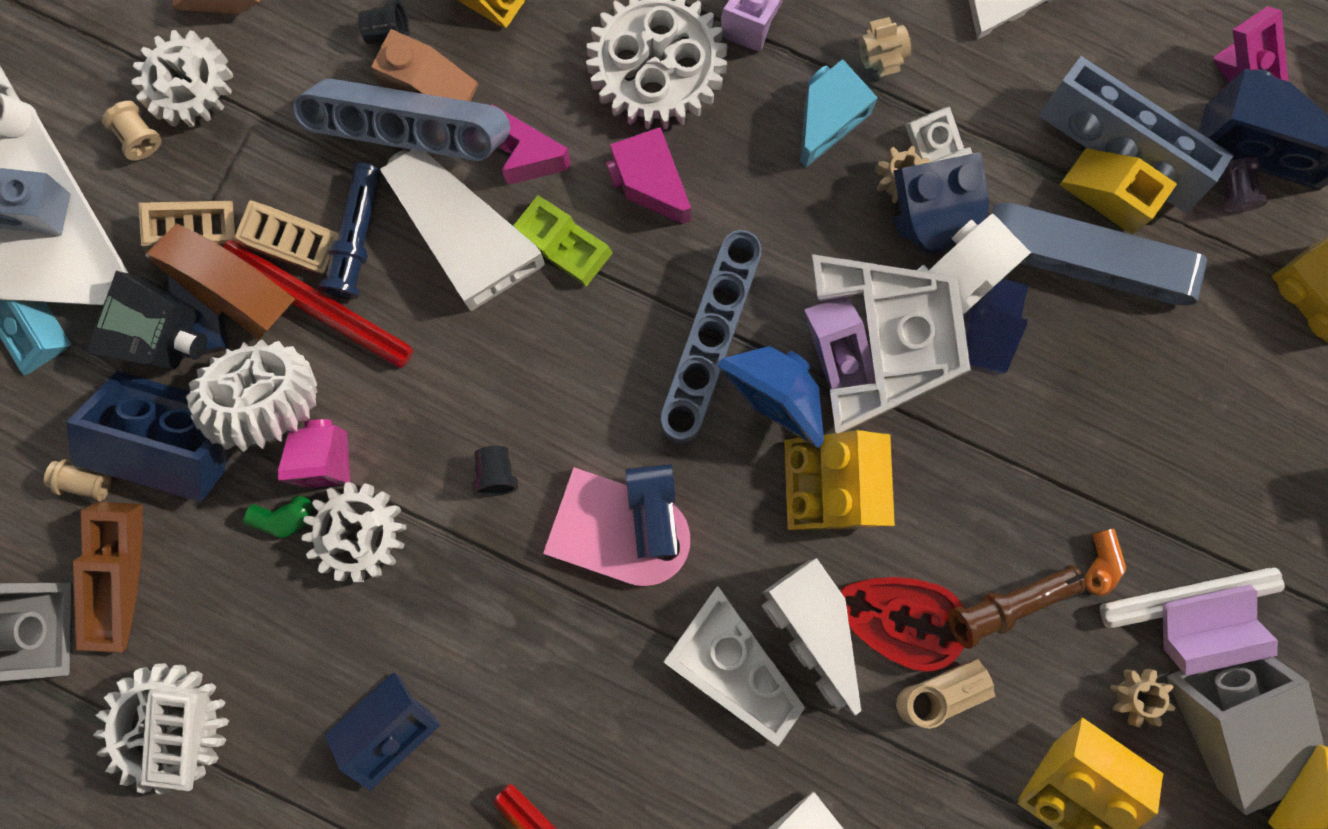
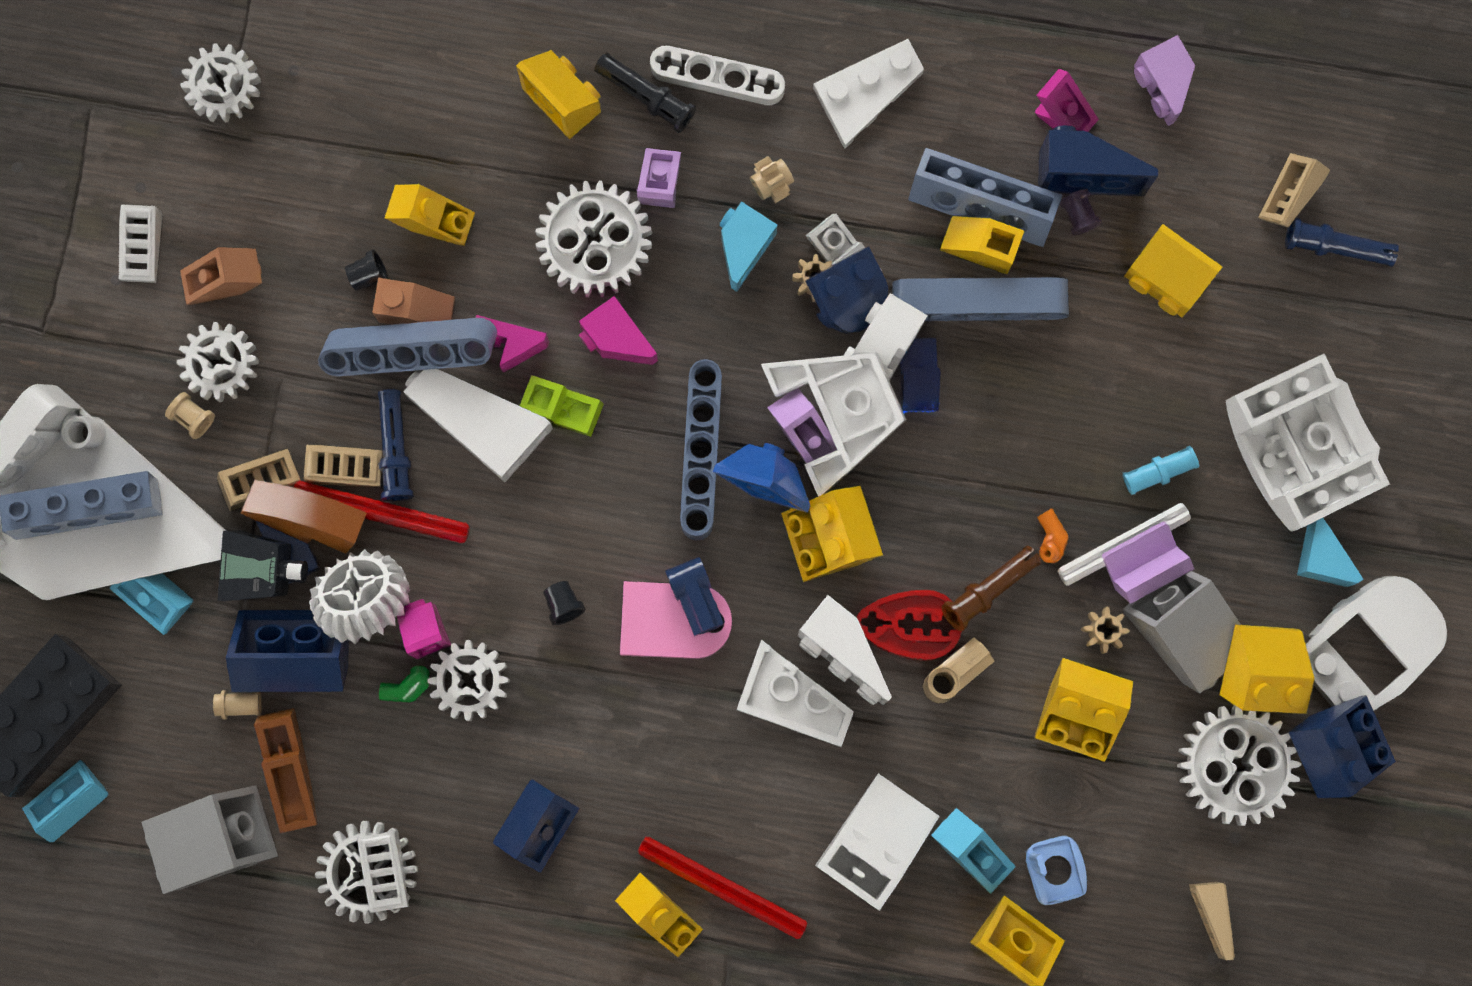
camera: 20 degrees left, 0 degrees up
none -> medium azure pin [1122,446,1199,495]

